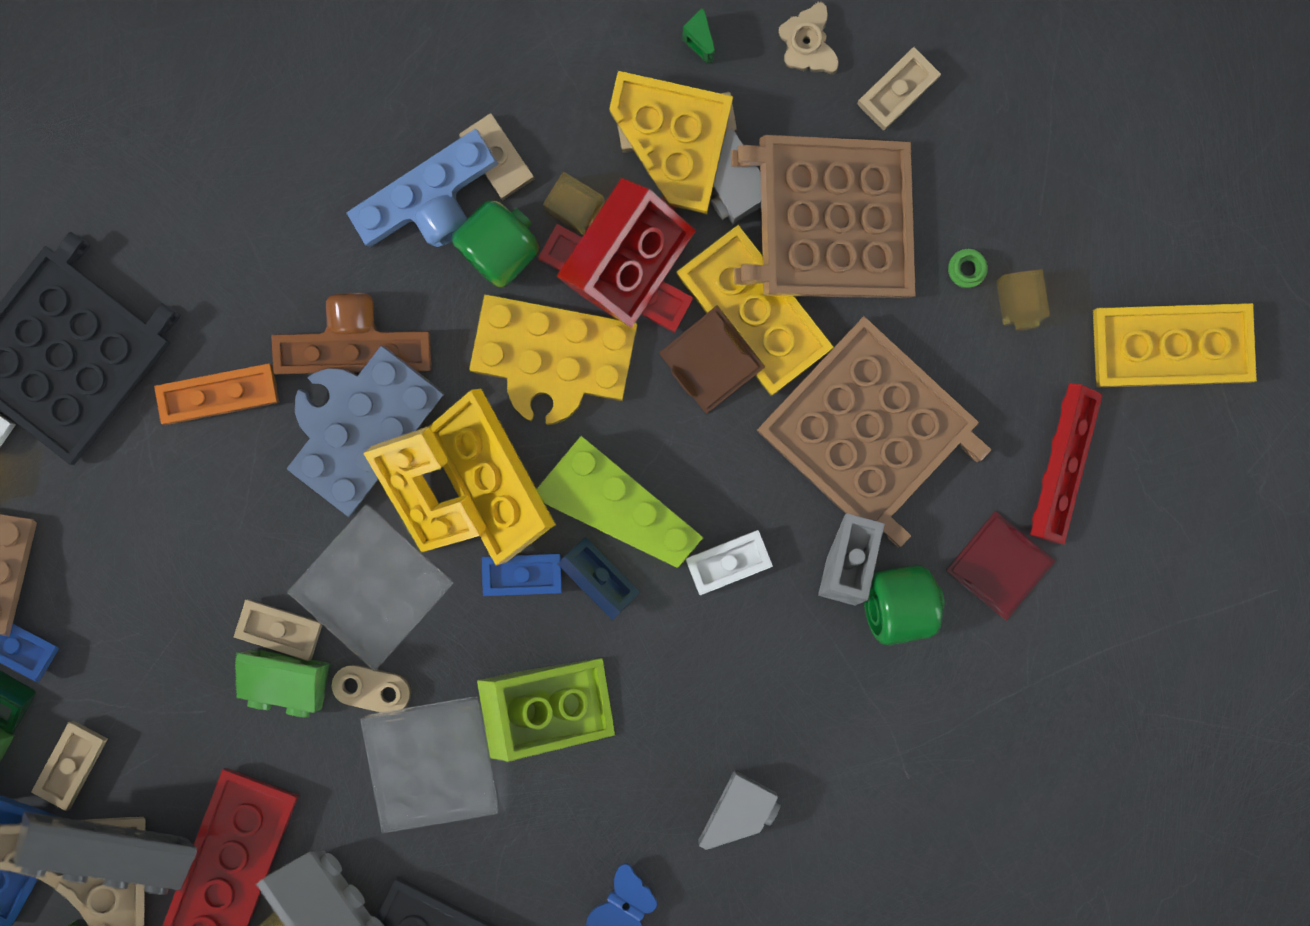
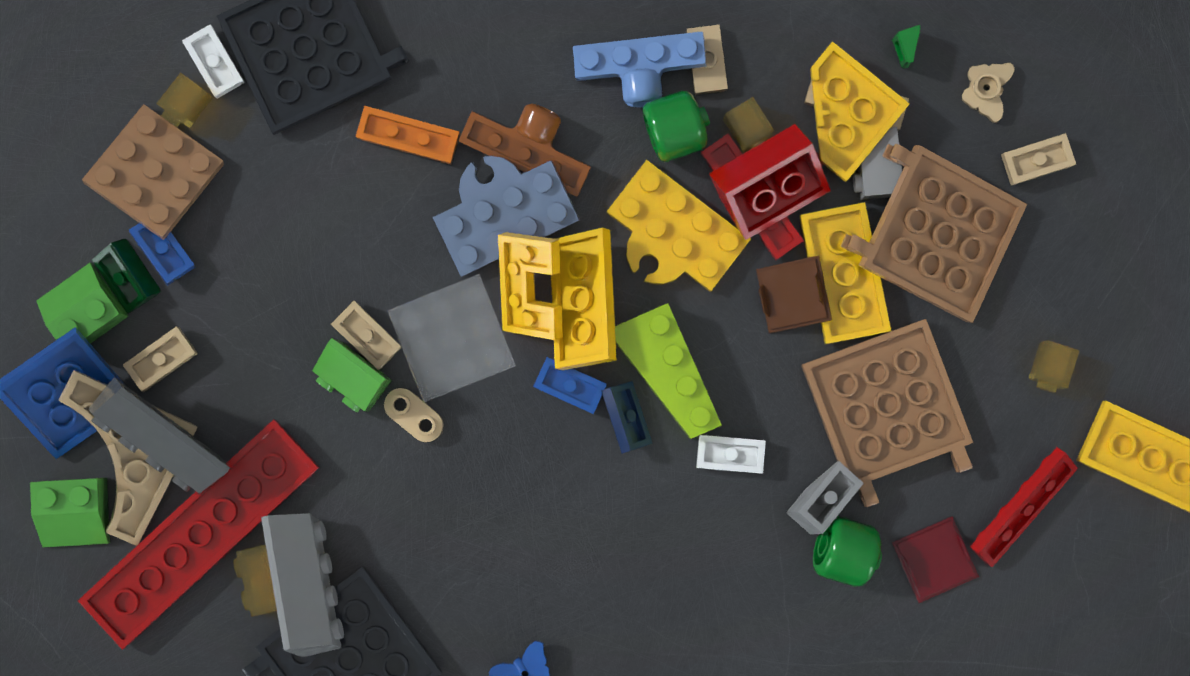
camera: 25 degrees right, 0 degrees up
clear plate [360,696,499,834] -> none
lime slope [477,658,615,761] -> none
light grey slope [698,770,781,850] -> none
bright green plate [948,249,988,288] -> none

